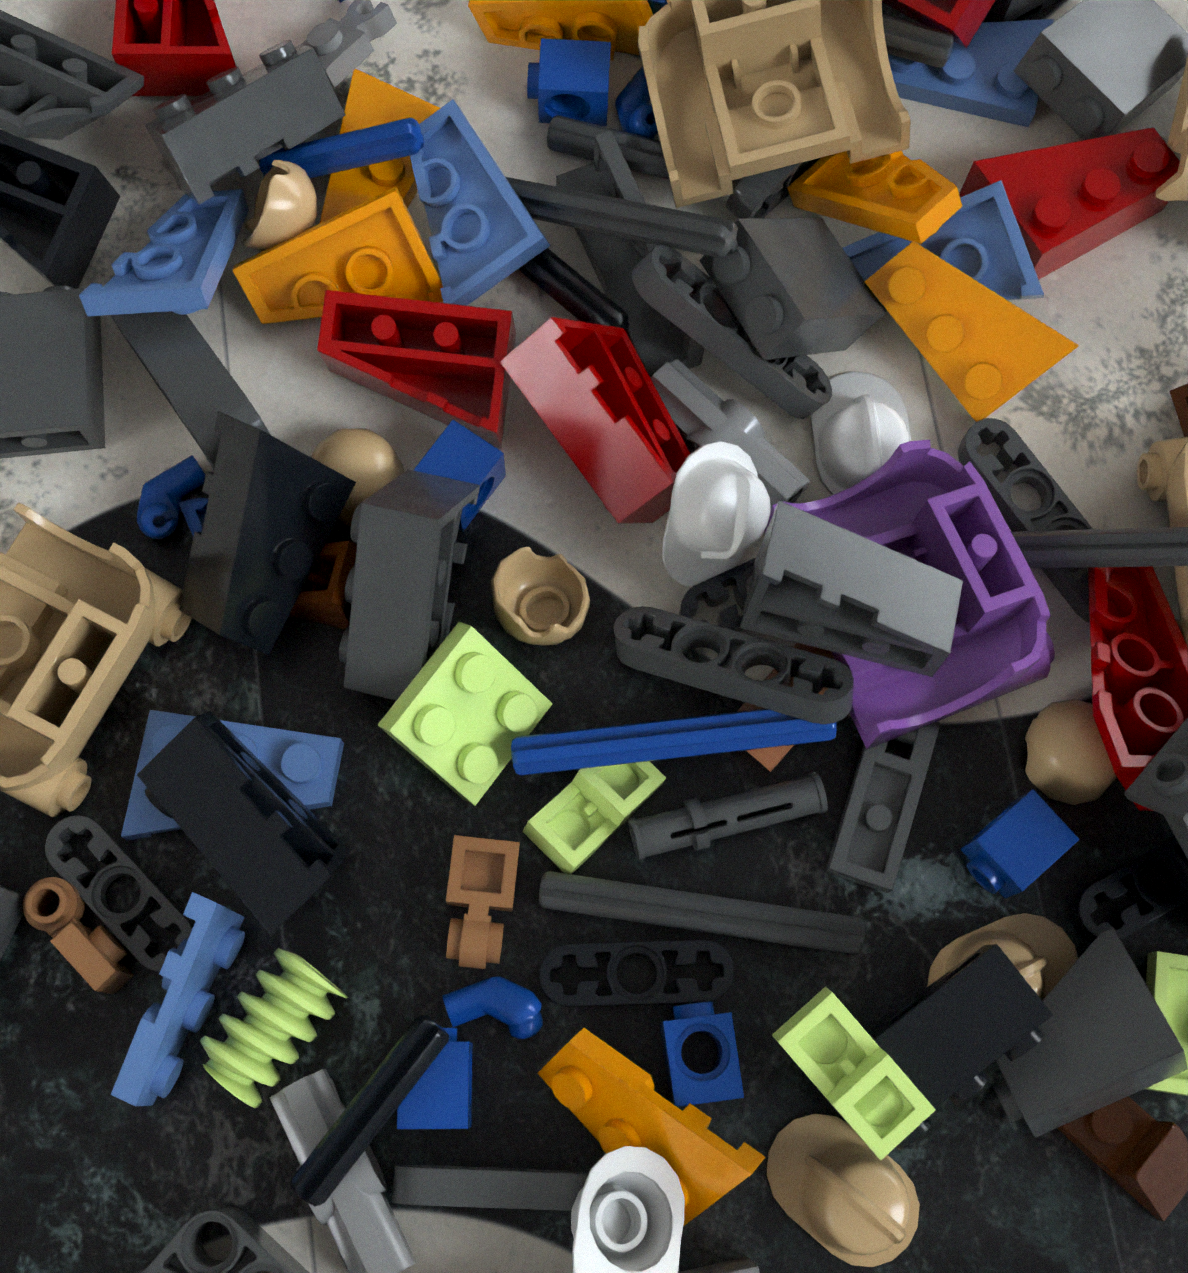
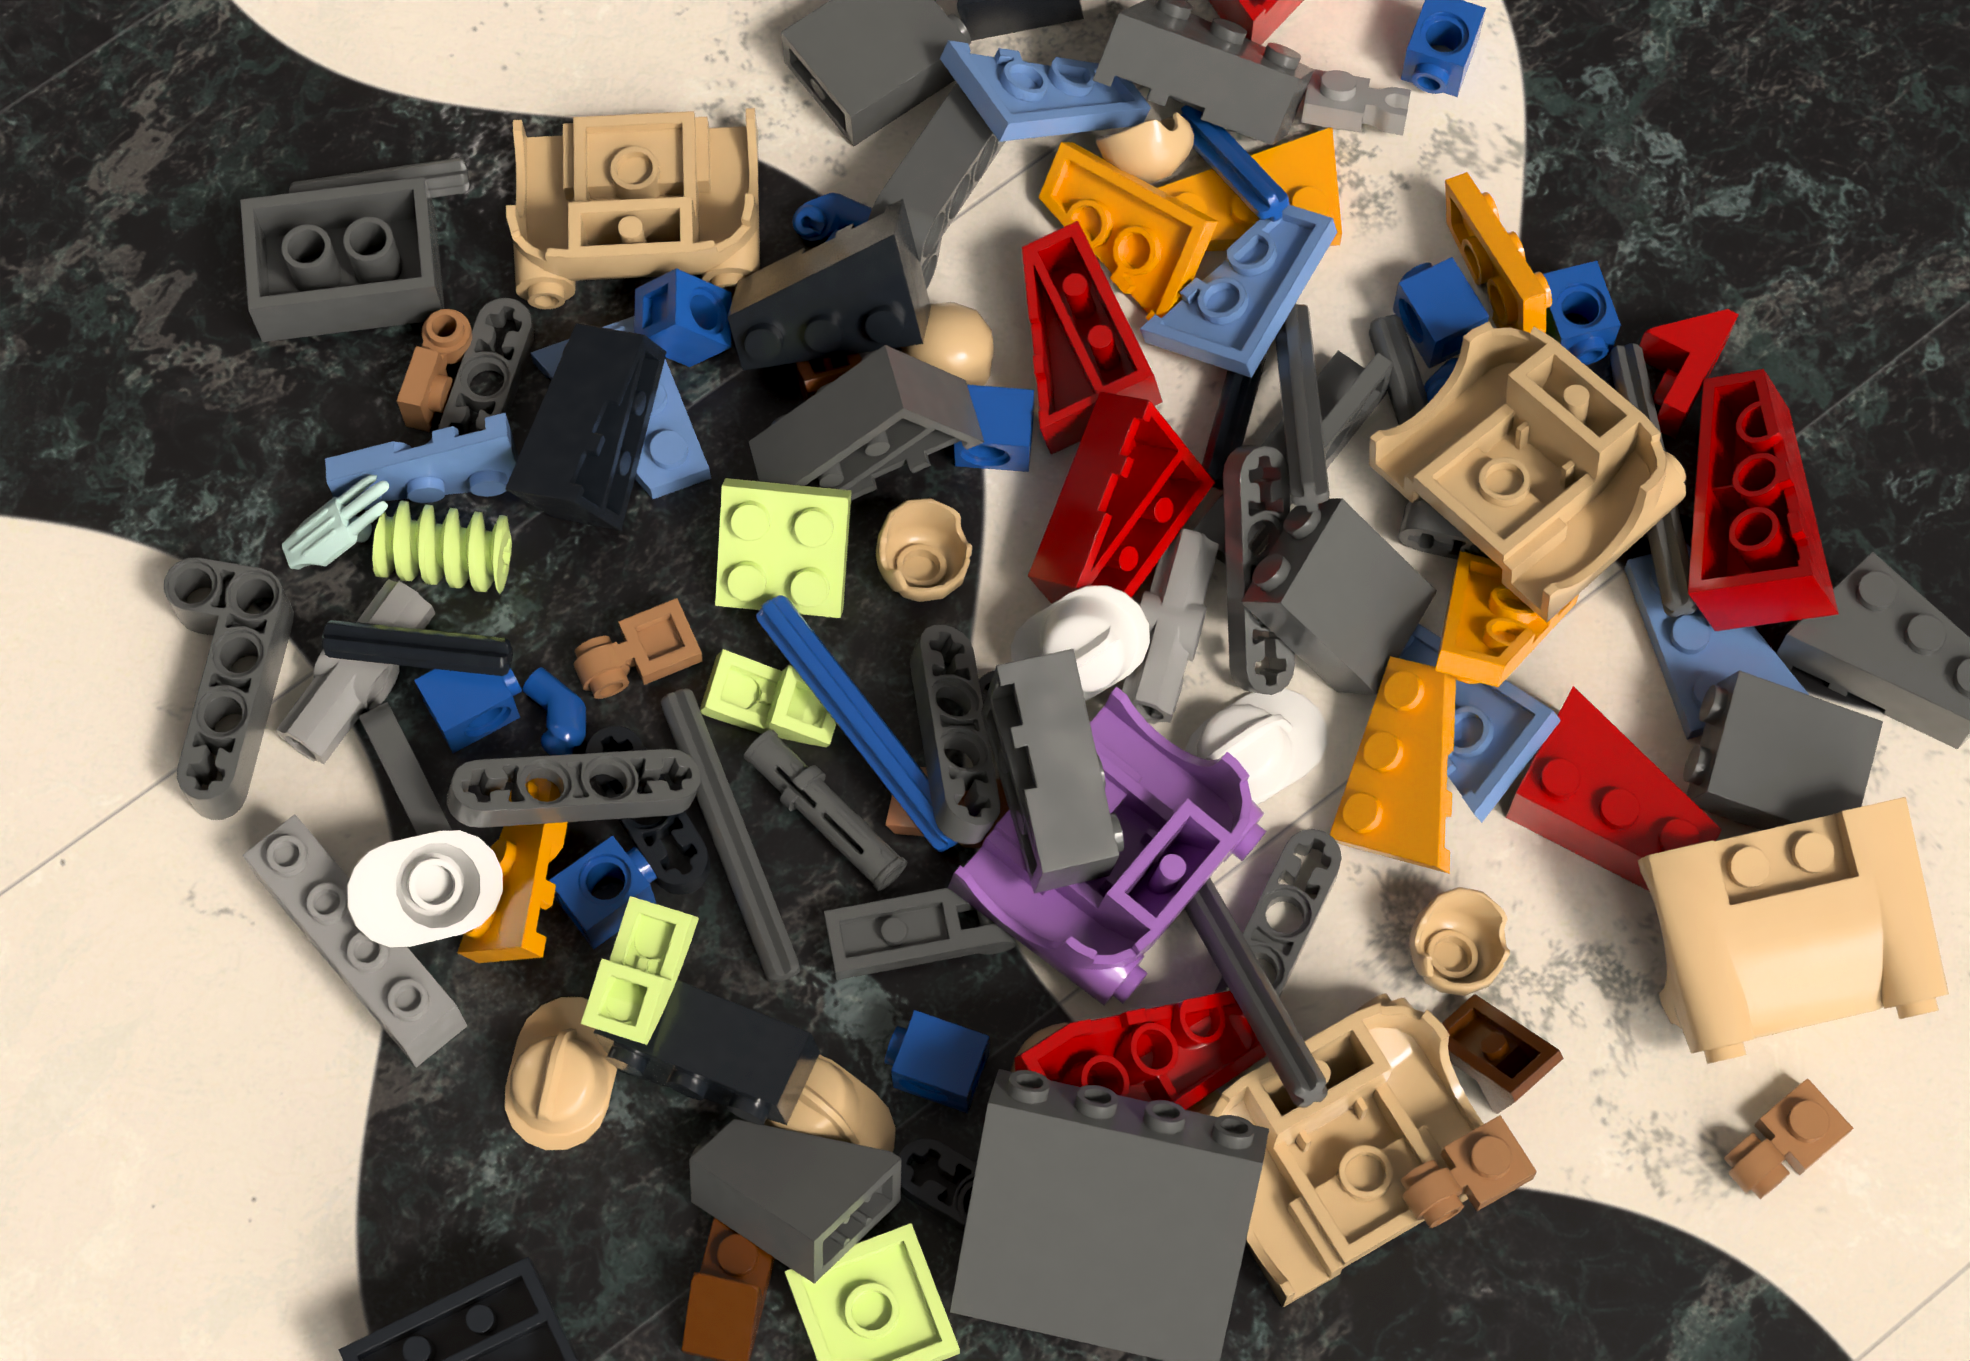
camera: 65 degrees right, 5 degrees down
none -> light aqua piece [282,475,389,570]
none -> dark grey beam [447,749,701,828]
none -> blue brick [634,268,732,367]
none -> tan hair [1409,887,1510,996]

